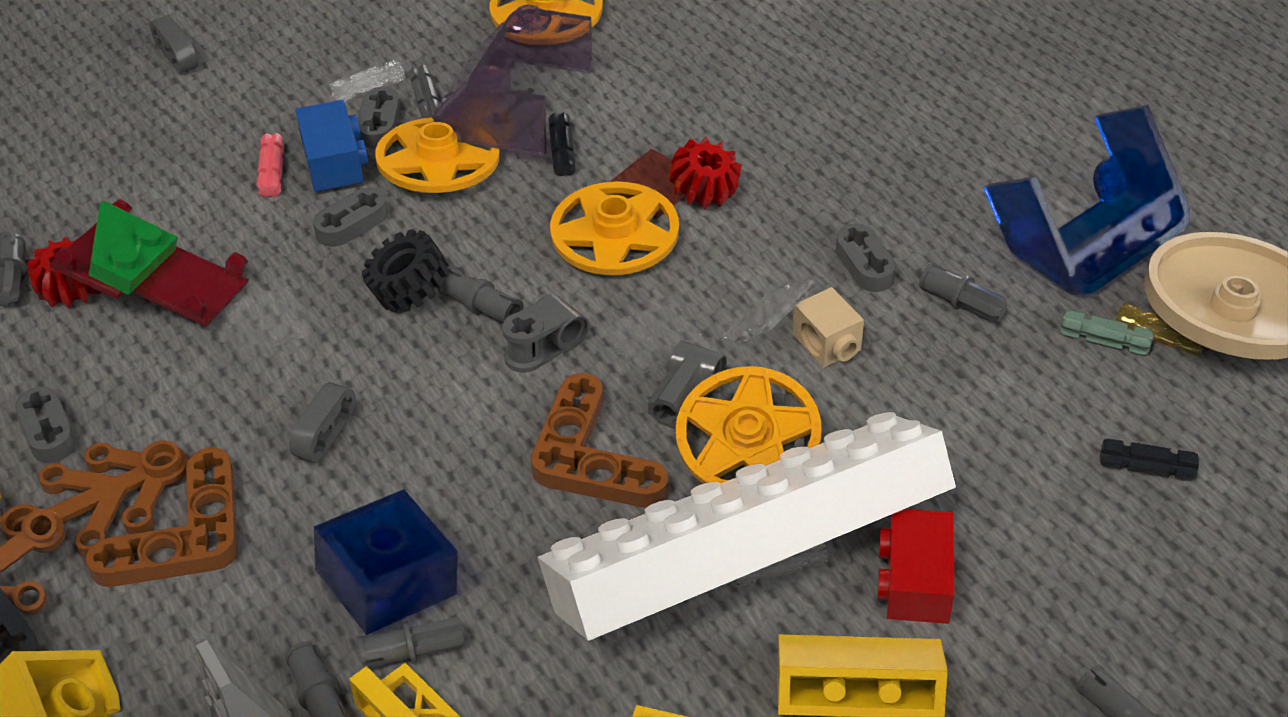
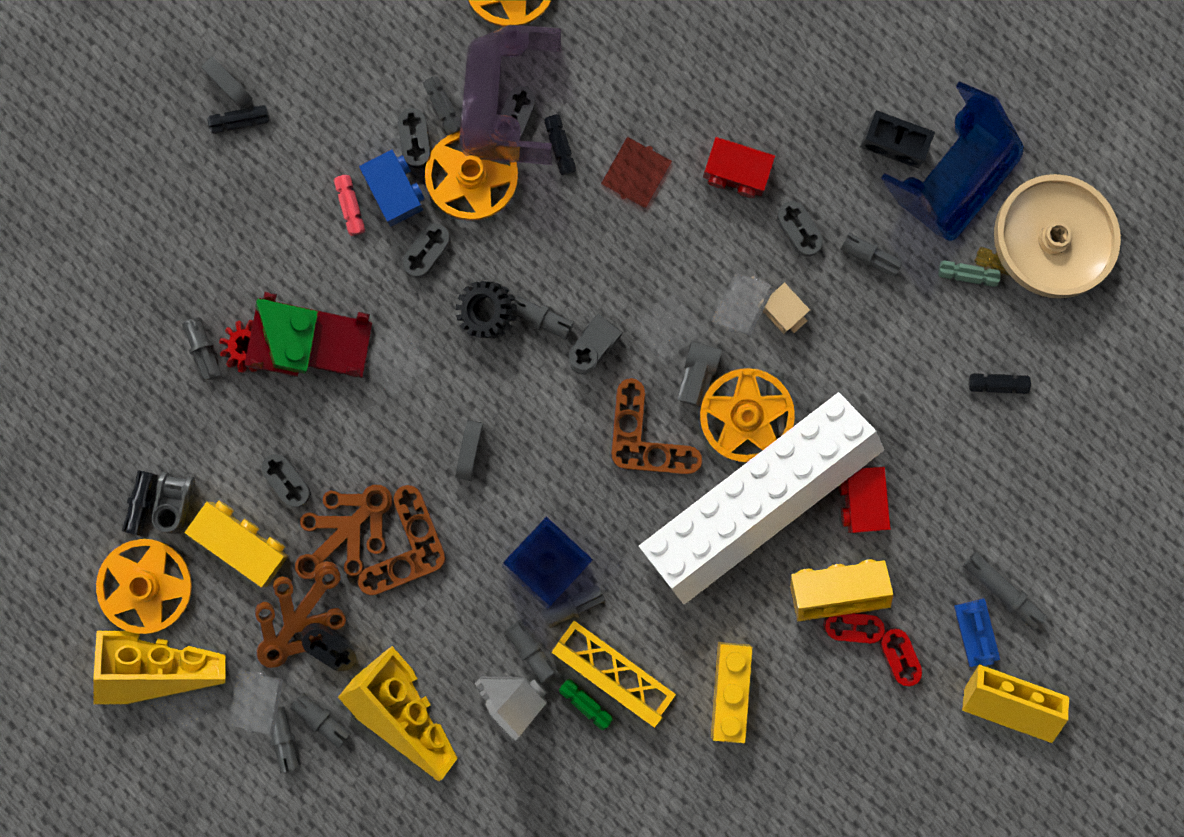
camera: 15 degrees left, 40 degrees up
clear axle [329,59,406,102] -> none
light orange wheel [550,181,679,275] -> none
red gear [669,136,742,210] -> none
none -> black axle [207,105,269,134]
none -> red brick [702,137,775,198]
none -> black brick [860,110,935,169]

